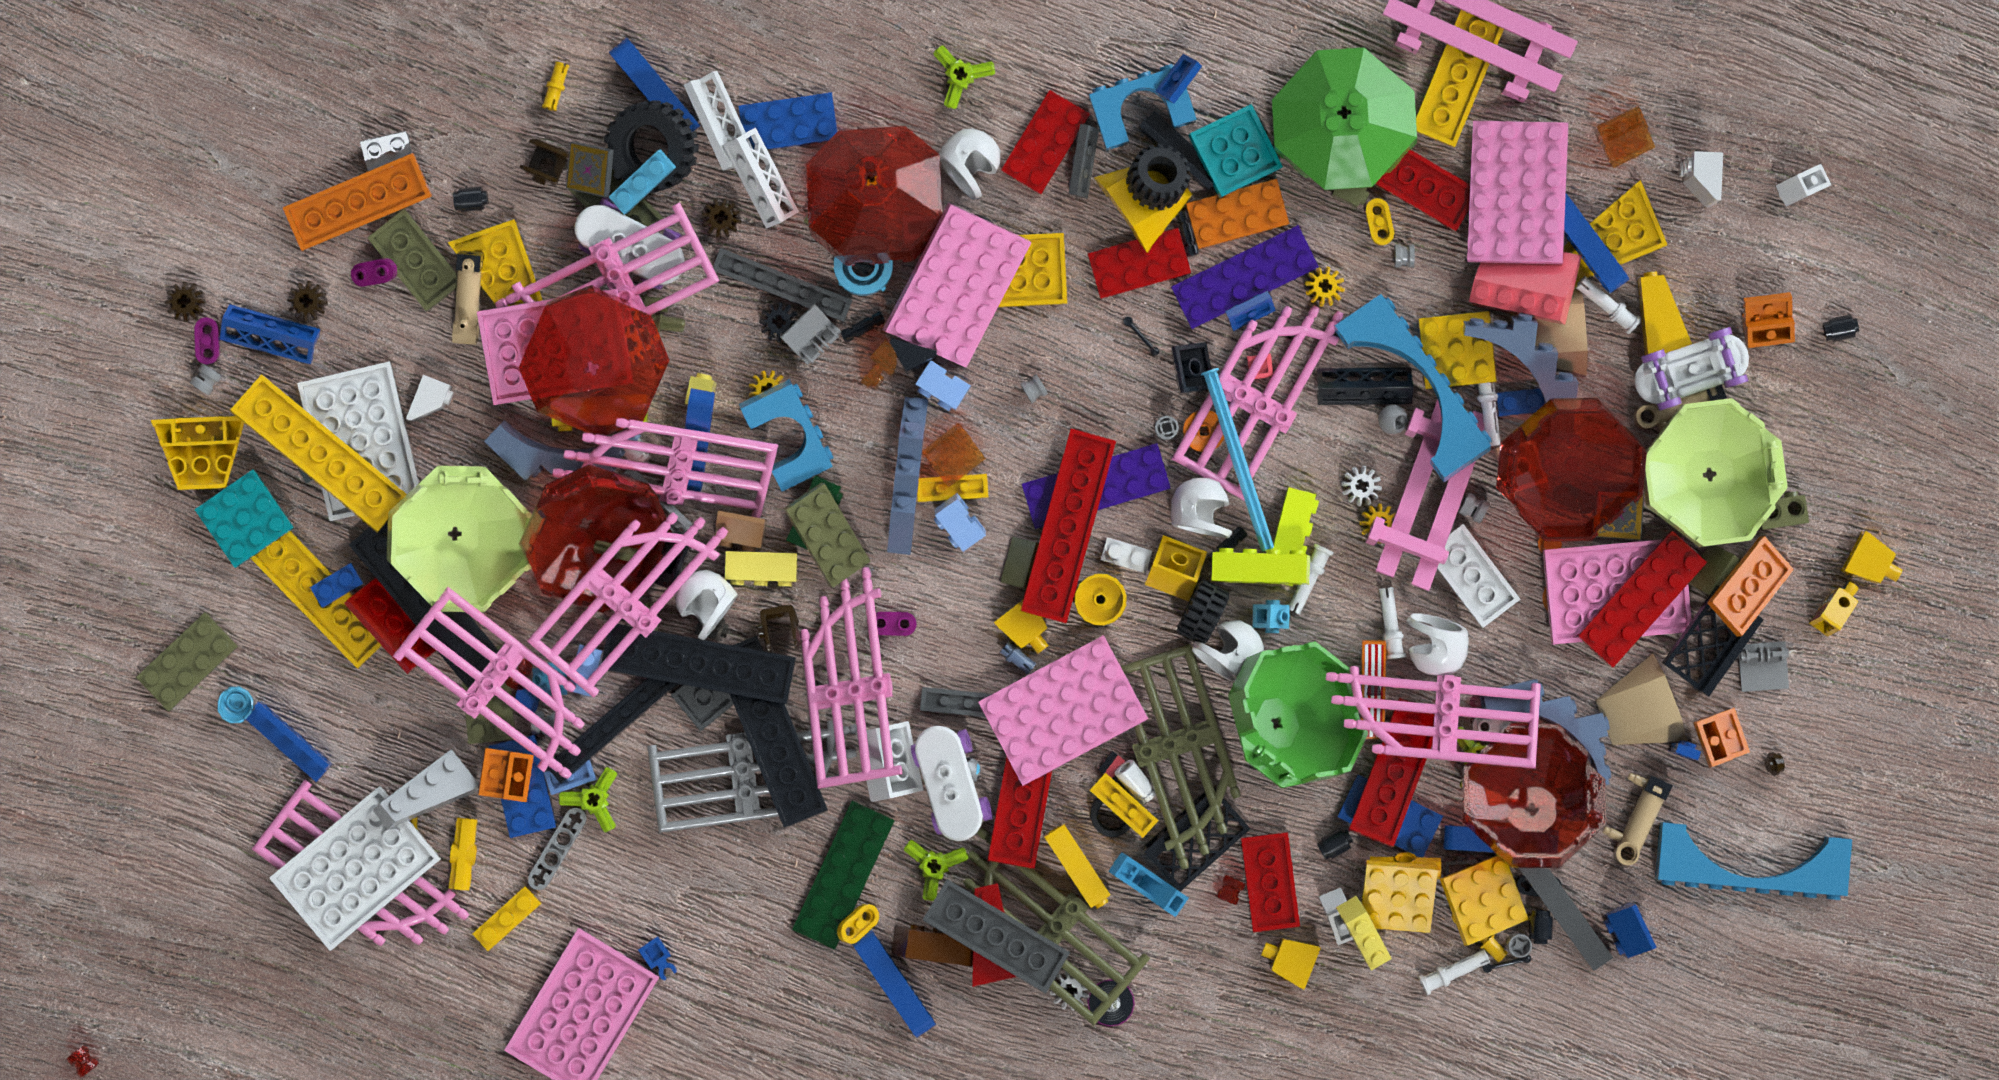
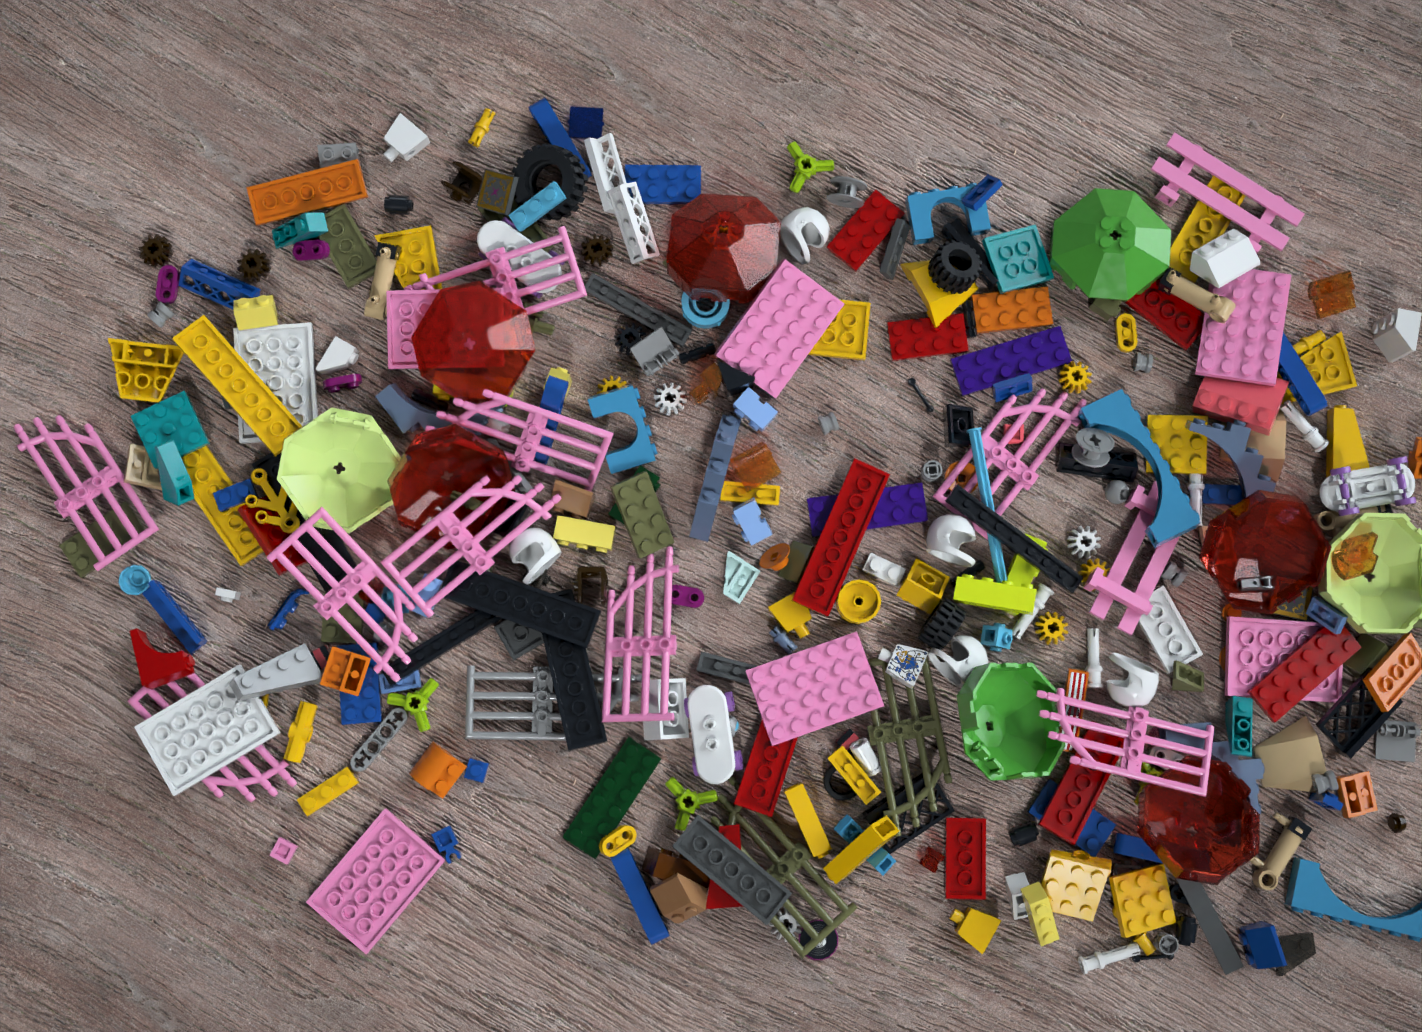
camera: 10 degrees right, 5 degrees down
none -> bright pink piece [14,415,159,571]
none -> tan wing [124,444,162,490]
none -> red arch [129,628,195,690]
none -> teal slope [155,440,194,506]
none -> white plate [215,587,241,603]
none -> light yellow brick [233,295,278,330]
none -> yellow plant [245,468,300,534]
none -> blue piece [267,589,309,630]
none -> bright pink plate [269,837,298,865]
none -> teal slope [272,213,328,249]
none -> tile [311,645,330,670]
none -> magenta plate [323,374,362,393]
none -> white torso [383,113,430,162]
none -> orange brick [409,741,467,799]
none -> black axle [411,389,449,412]
none -> blue plate [464,758,489,783]
none -> clear blue piece [567,106,605,139]
none -> medium nougat slope [650,873,707,924]
none -> white gear [654,382,687,416]
none -> light aqua wing [723,551,760,605]
none -> orange piece [759,543,790,571]
none -> yellow slope [823,815,899,884]
none -> light grey piece [826,176,867,208]
none -> torso [878,644,928,689]
none -> black tile [945,484,1083,594]
none -> yellow gear [1035,612,1068,645]
none -> light grey piece [1071,428,1114,468]
none -> tan piece [1158,267,1236,324]
none -> olive slope [1172,660,1204,692]
none -> white slope [1190,229,1260,288]
none -> teal slope [1225,696,1253,757]
none -> flat silver bar [1236,576,1275,591]
none -> clear smoke wing [1275,932,1316,976]
none -> yellow pin [1292,330,1326,355]
none -> medium blue plate [1306,596,1348,634]
none -> light grey wheel [1311,770,1338,795]
none -> clear orange brick [1332,532,1379,581]

